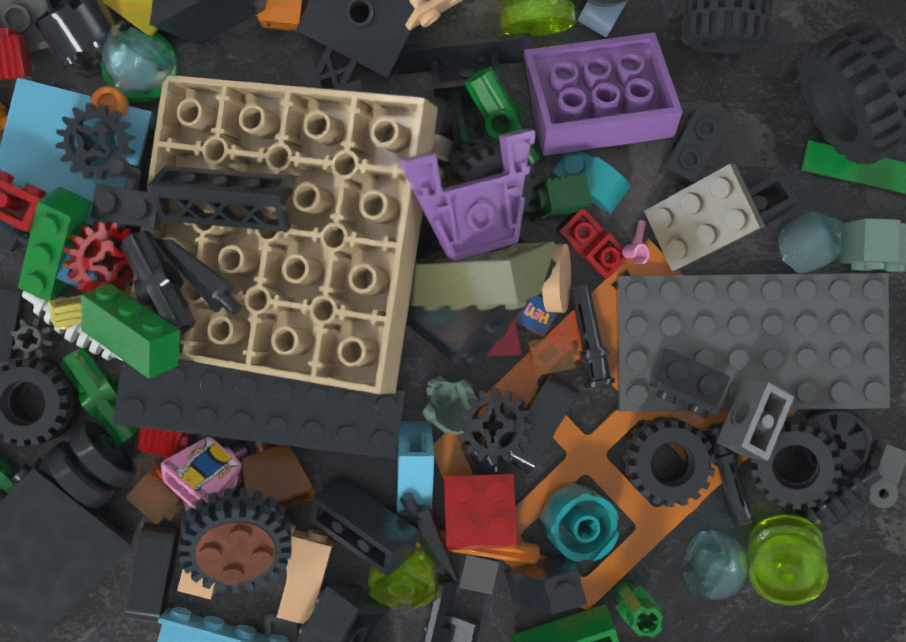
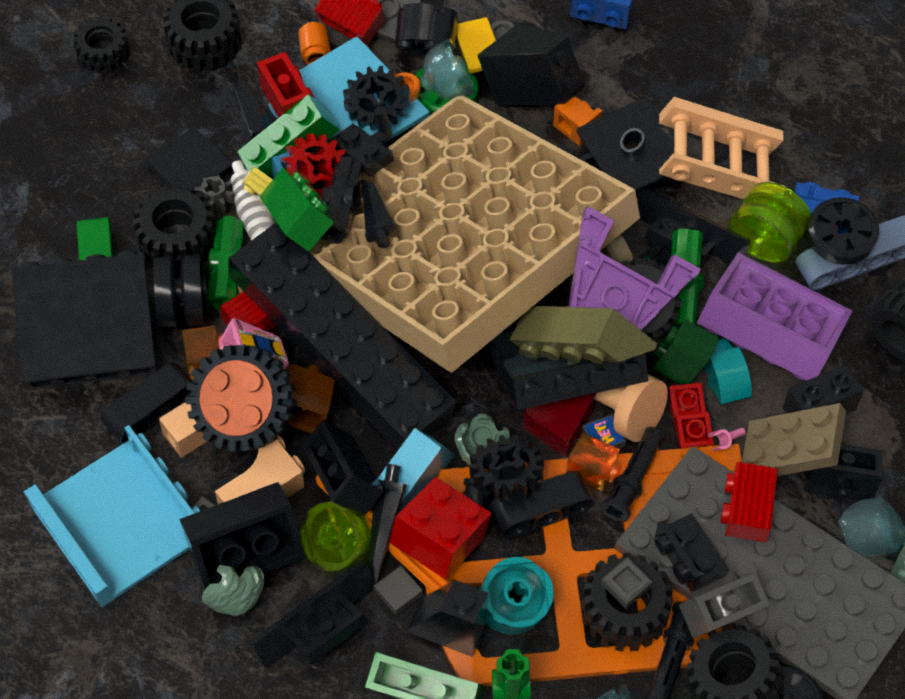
camera: 35 degrees right, 30 degrees down
black fence [148,166,296,232] -> none
none -> dark grey tile [601,557,653,609]
none -> red brick [720,461,778,543]

